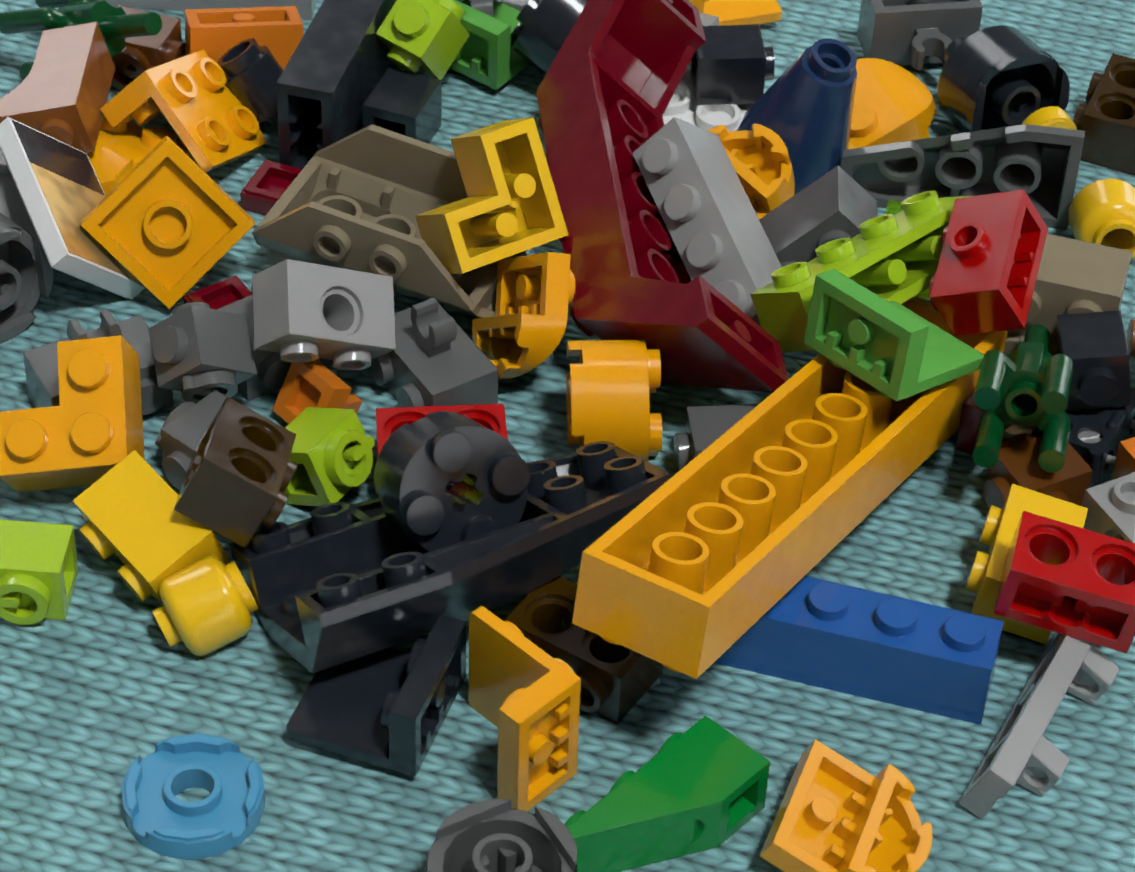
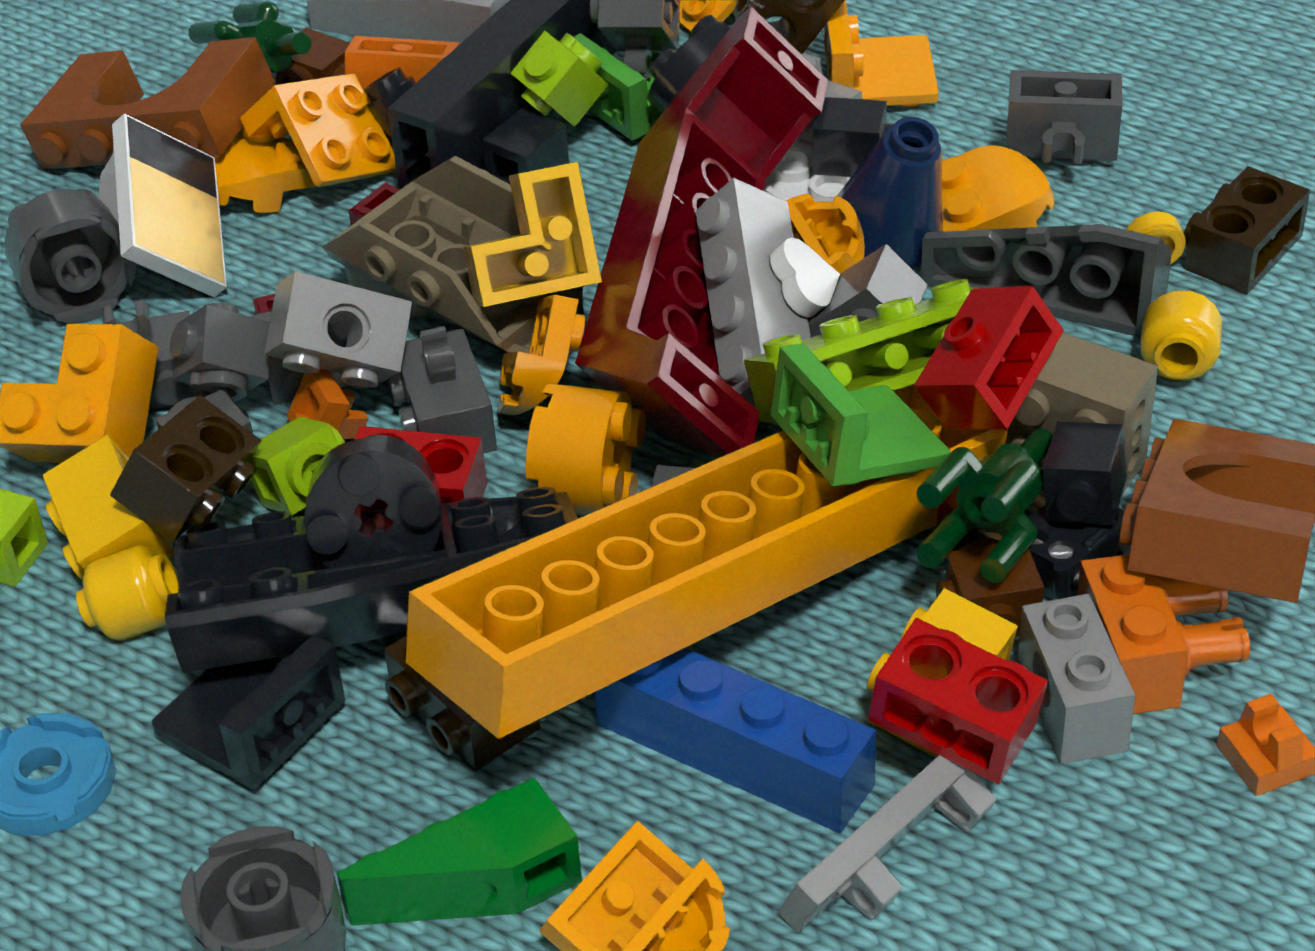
camera: 20 degrees right, 0 degrees up
light orange bracket [81,135,255,309] -> none
light orange bracket [469,606,581,811] -> none
black brick [937,25,1070,133] -> none
none -> white tile [770,238,840,317]

